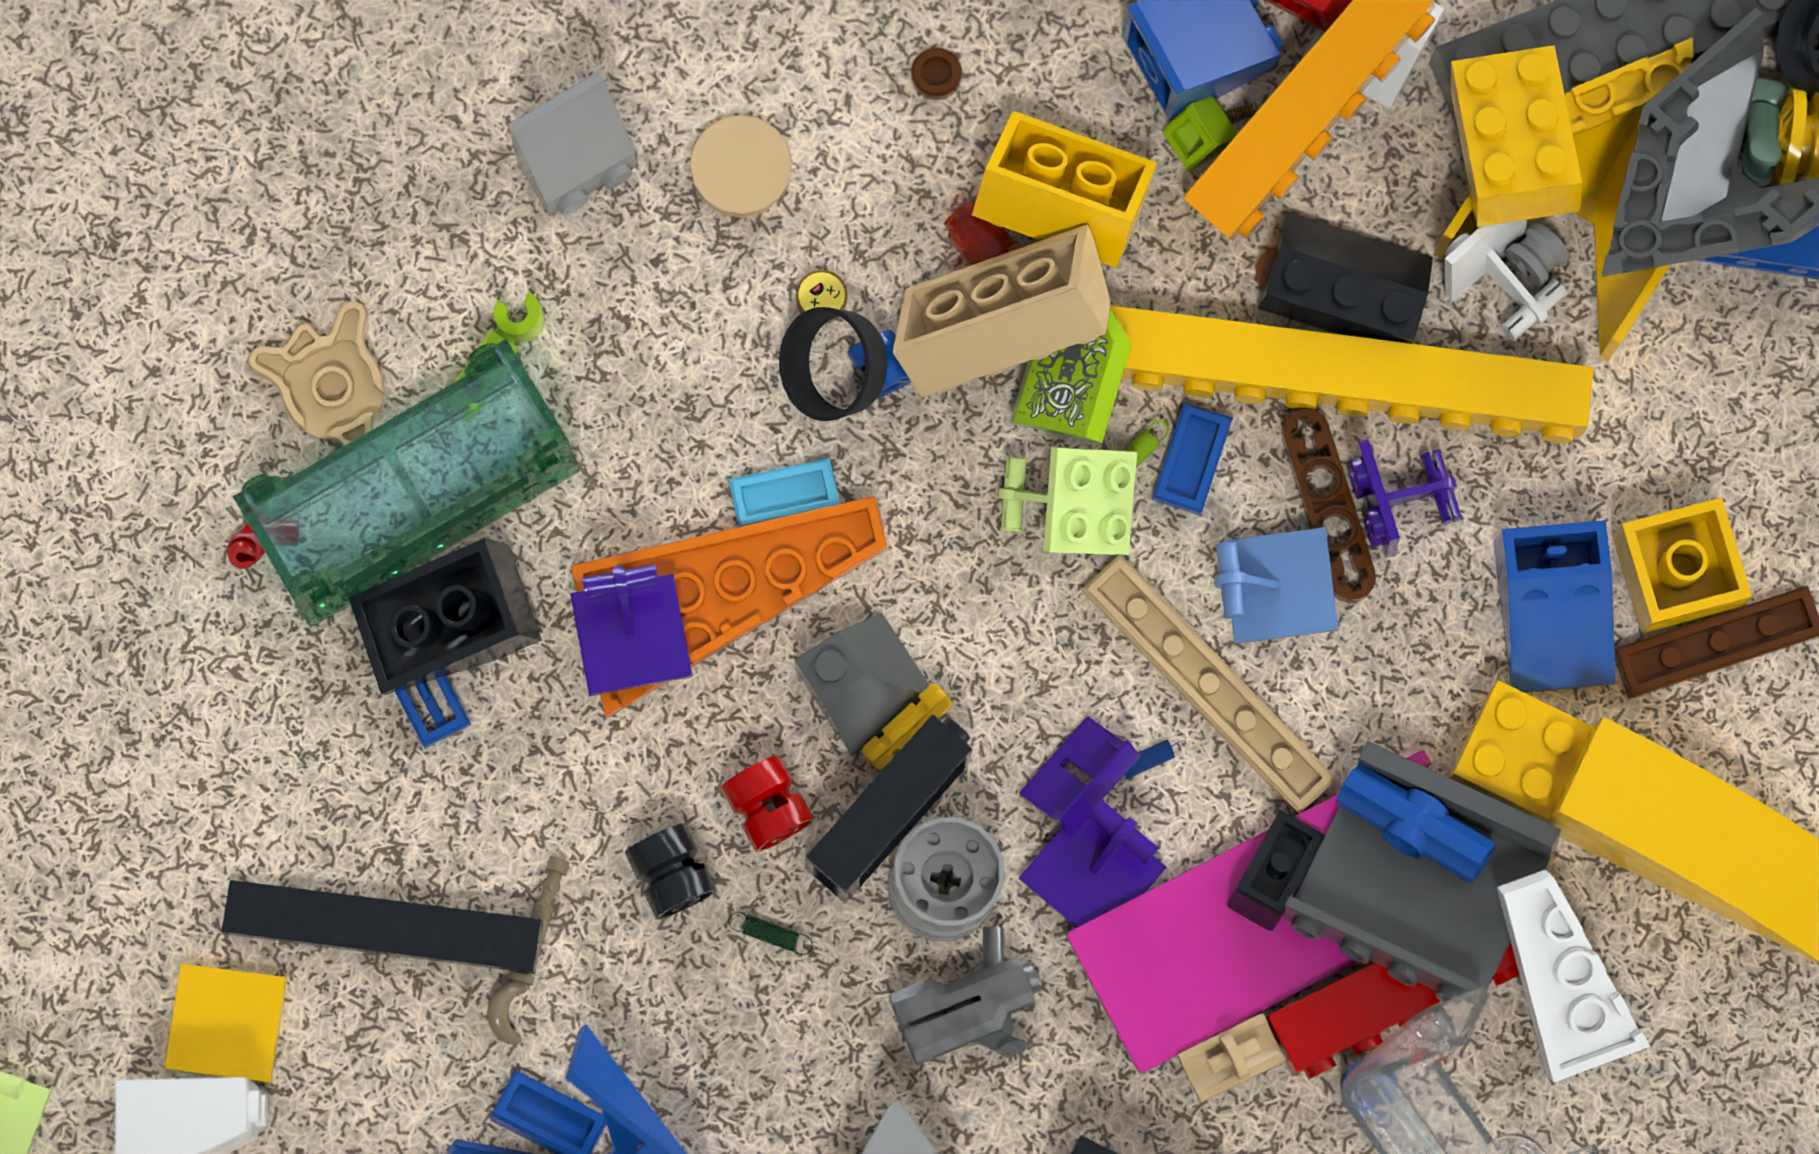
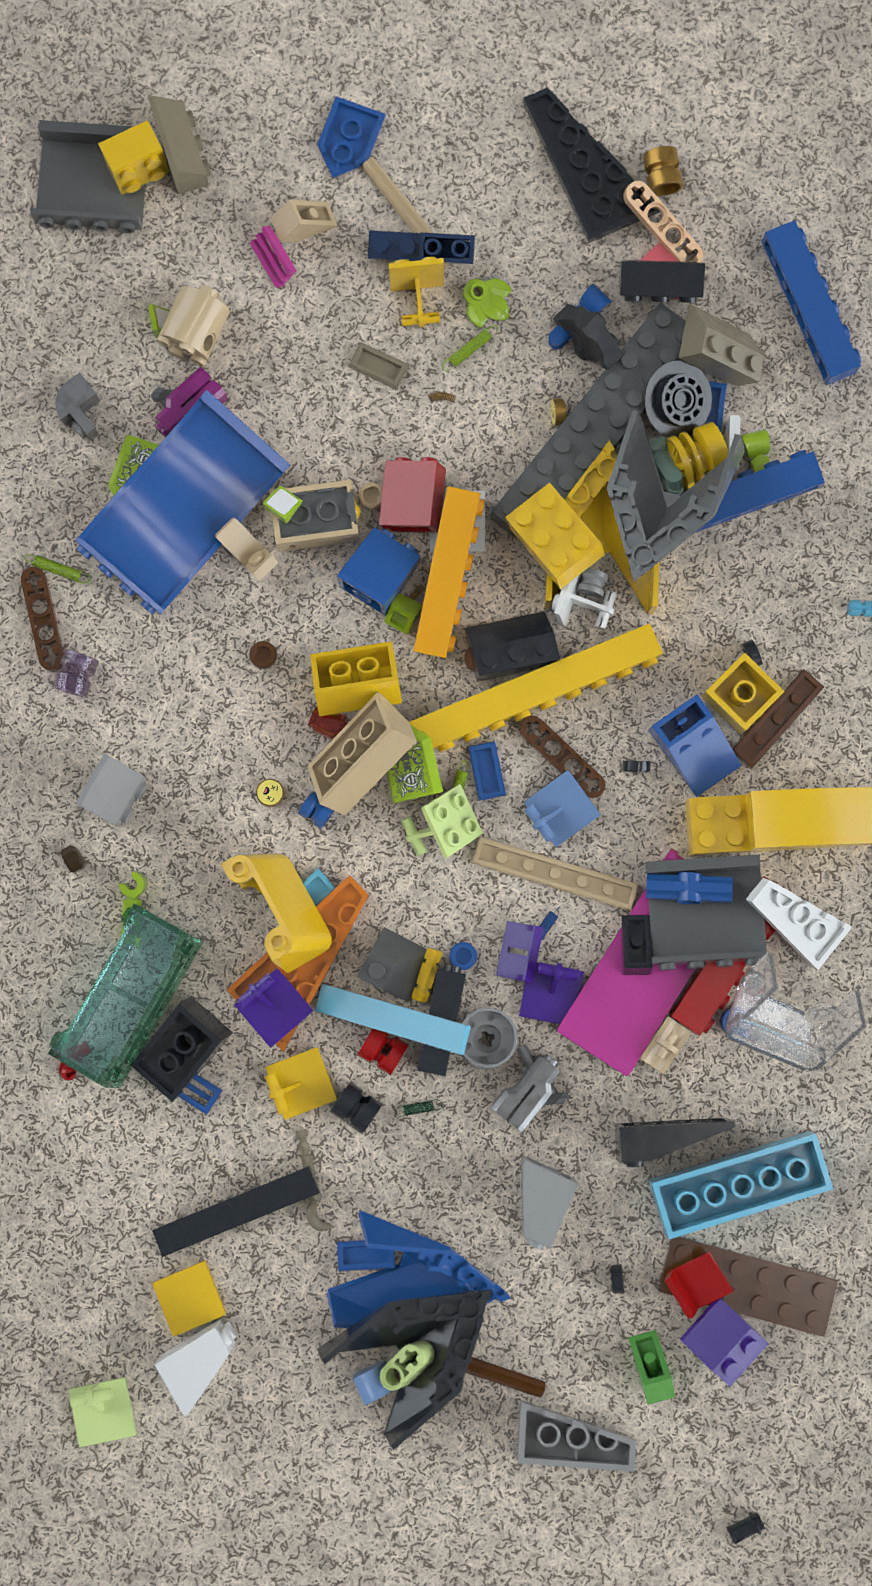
camera: 25 degrees left, 5 degrees up
tan tile [247,301,385,453] -> none
tan tile [690,115,792,218] -> none
black tyre [779,307,887,421] -> none
dark purple plate [1348,439,1463,558] -> none
none -> dark brown tile [60,845,85,873]
none -> yellow windscreen [221,853,332,973]
none -> yellow plate [264,1047,338,1120]
none -> medium azure tile [315,984,471,1055]
none -> blue tile [449,942,477,970]
none -> black tile [622,760,651,772]
none -> black tile [742,639,763,666]

